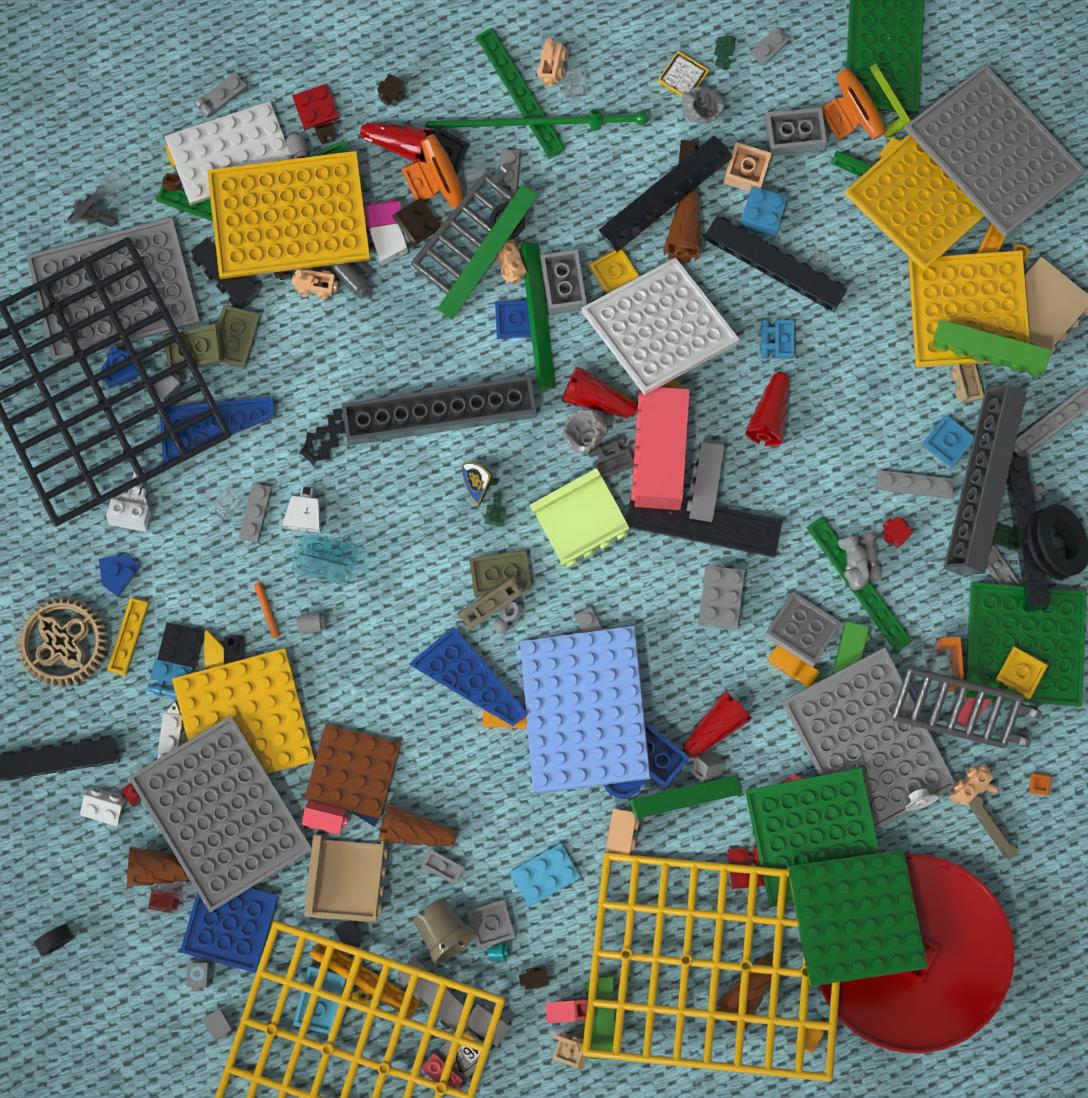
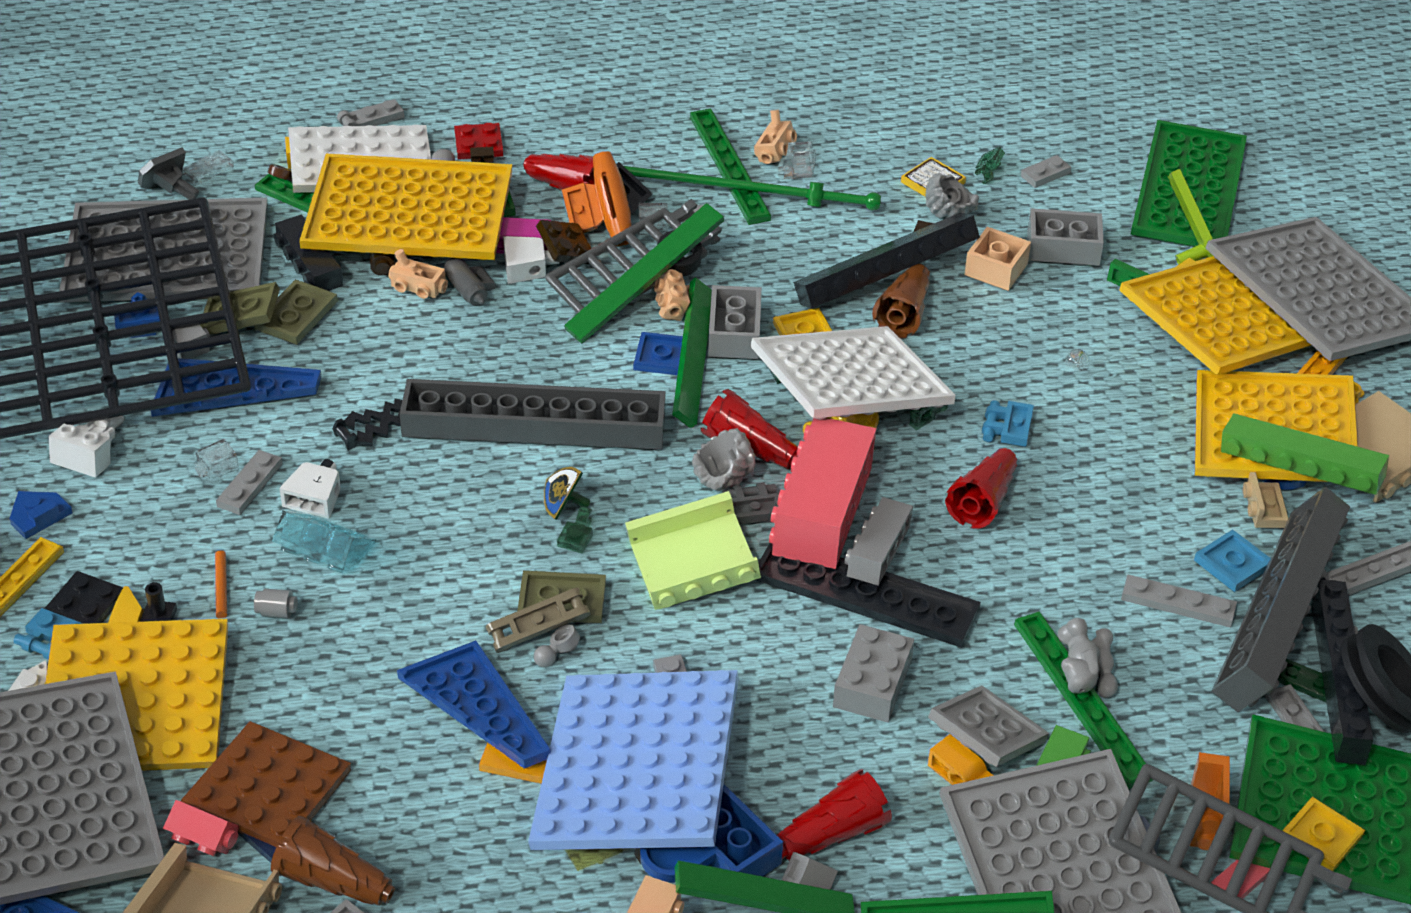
camera: 10 degrees right, 35 degrees down
dark brown brick [377,74,406,106] -> none
black brick [704,216,847,313] -> none
dark azure brick [740,187,788,238] -> none
orange plate [822,68,886,141] -> none
red brick [881,516,913,549] -> none

